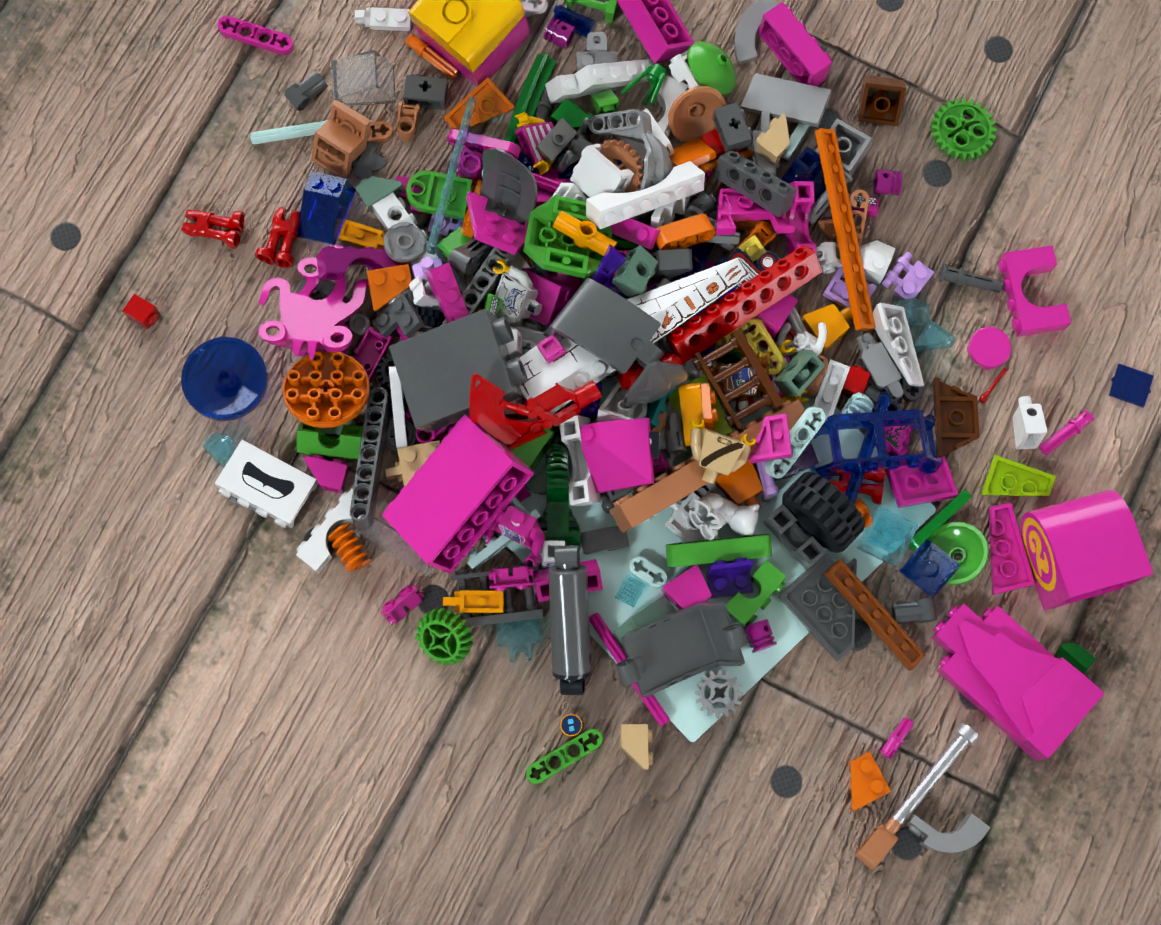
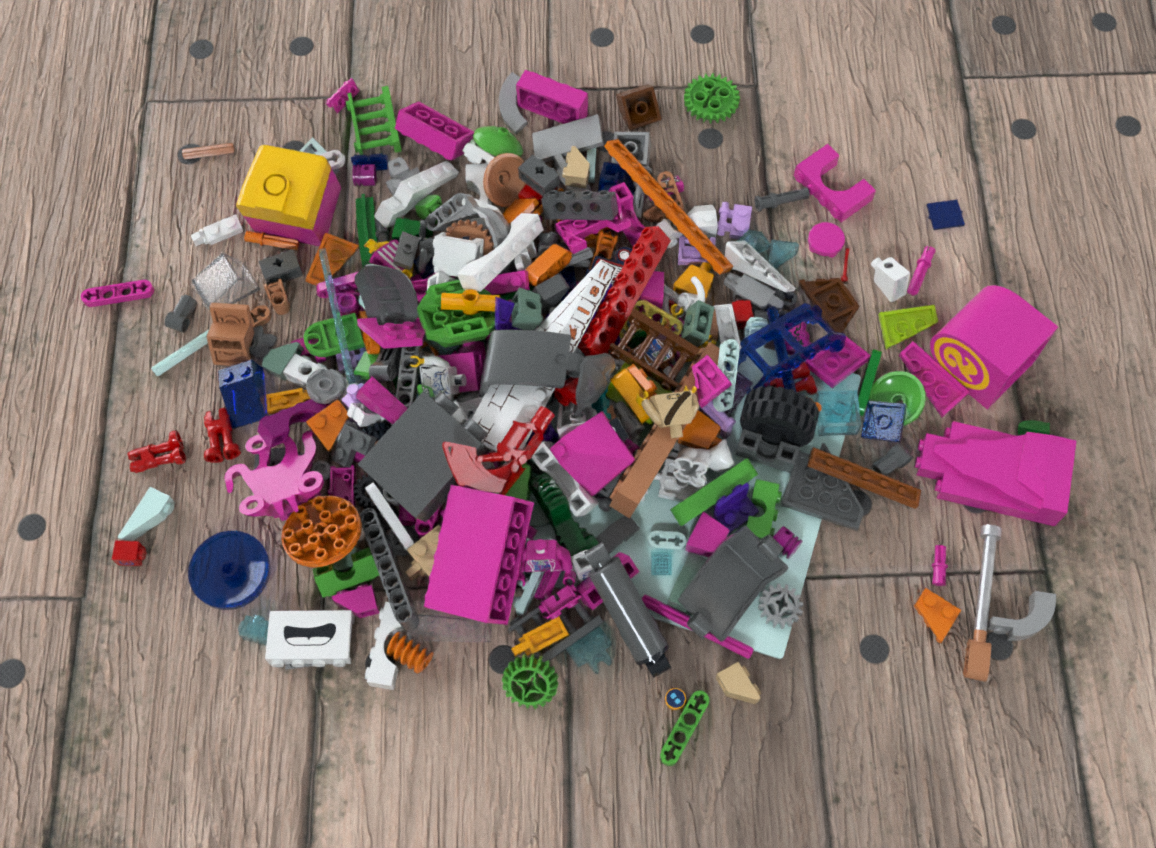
camera: 20 degrees left, 10 degrees down
dark pink hinge [380,584,425,625] -> none
dark pink tile [536,334,567,364] -> none
green plant [620,64,668,105] -> none
light yellow tile [737,235,767,262] -> none
magenta piece [873,169,903,196] -> none
none -> light aqua slope [118,487,175,541]
none -> dark pink tile [533,571,561,600]

